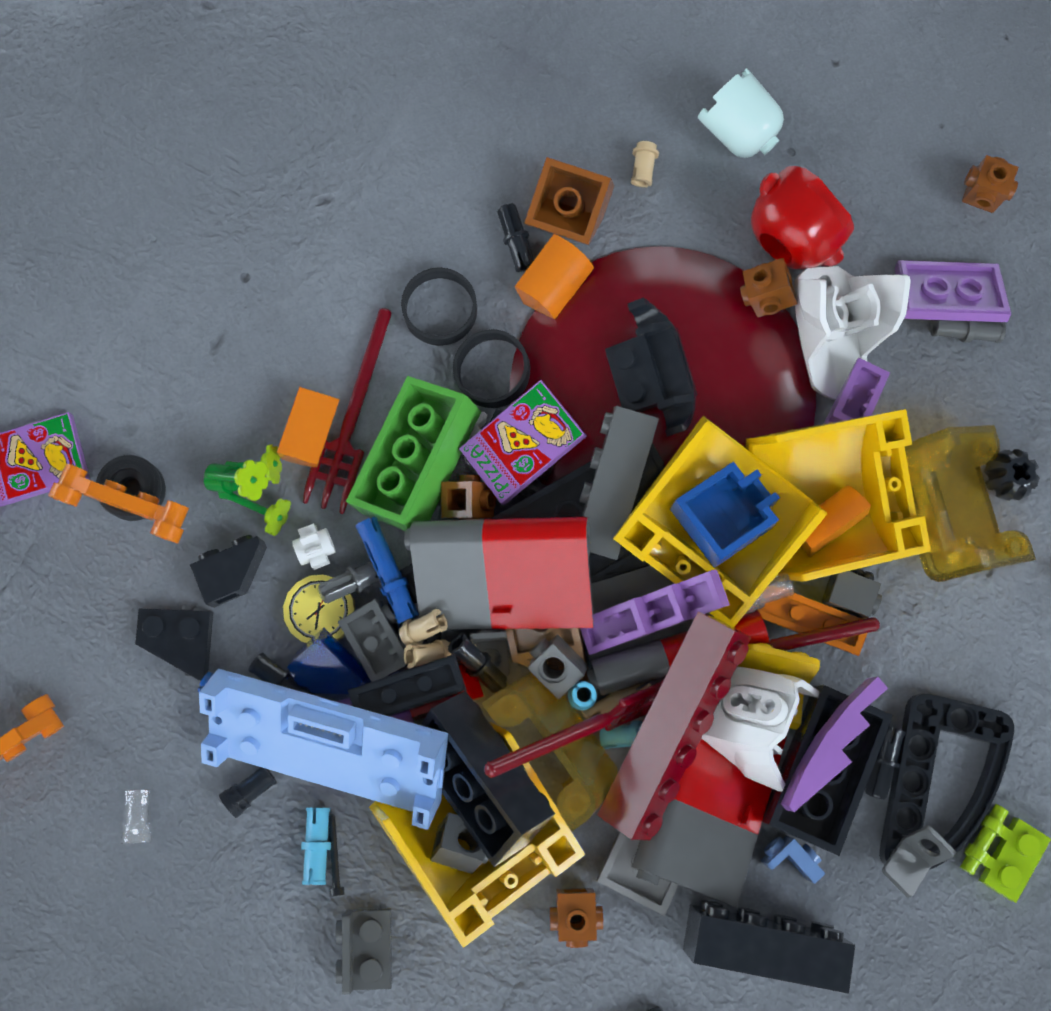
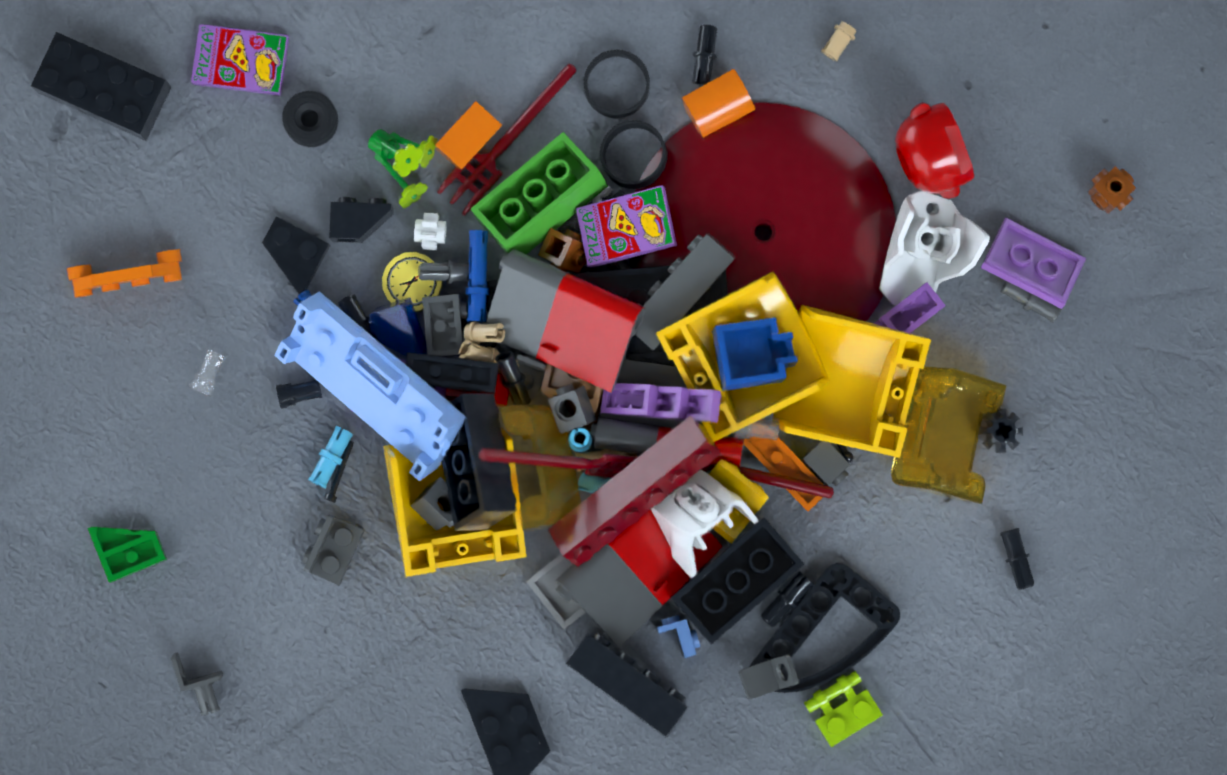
camera: 30 degrees right, 5 degrees up
orange plate [48,463,189,544] -> none
dark orange slope [524,157,615,245] -> none
dark orange brick [550,888,603,948] -> none
black plate [605,297,698,437] -> none
light aqua cylinder [698,68,784,158] -> none
dark orange brick [740,258,798,317] -> none
medium lavender slope [781,677,888,812] -> none
orange brick [801,485,871,558] -> none

